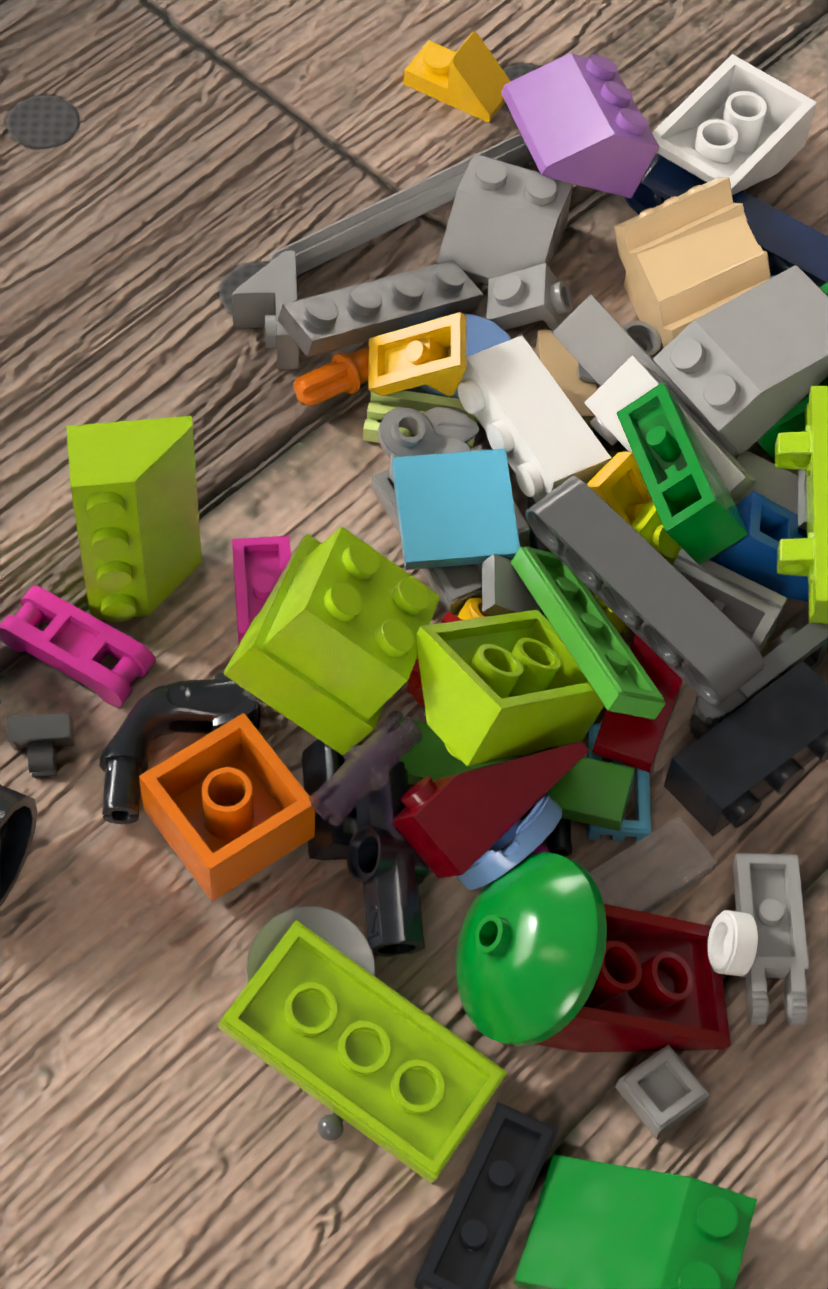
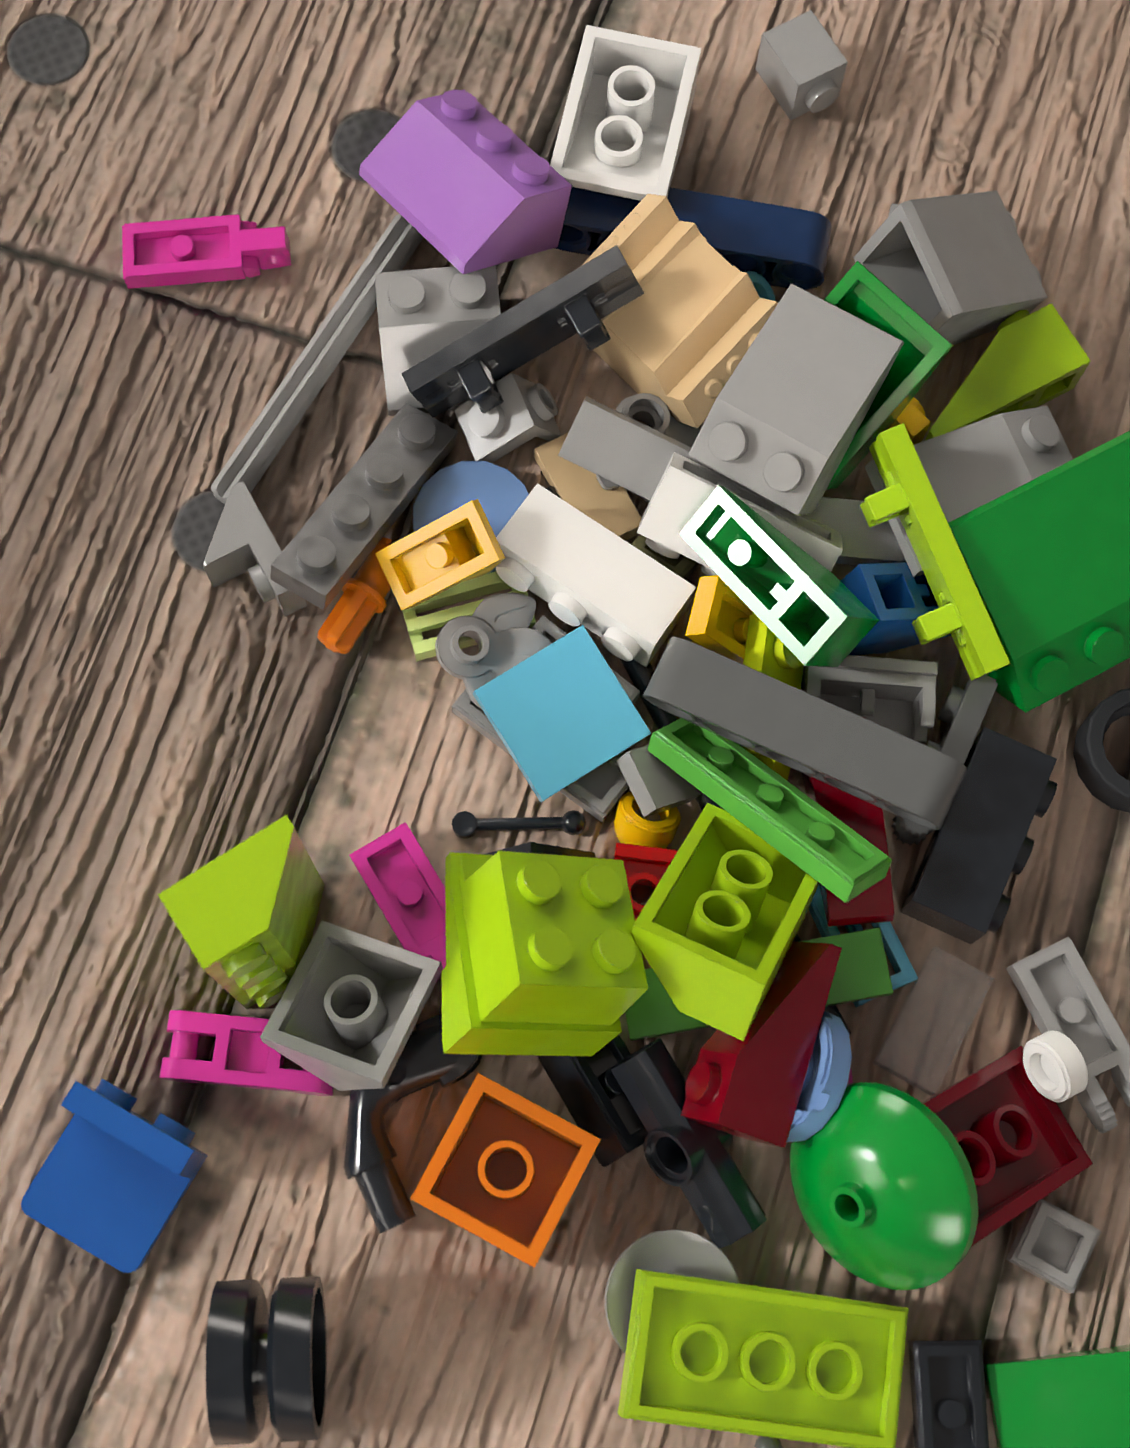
camera: 25 degrees left, 15 degrees up
dark grey tile [7,713,75,777] -> none
pin [309,711,423,826] -> none
yellow slope [403,31,511,123] -> none
none -> dark pink hinge [122,214,291,289]
none -> light grey slope [260,921,443,1091]
none -> black hinge [401,245,644,418]

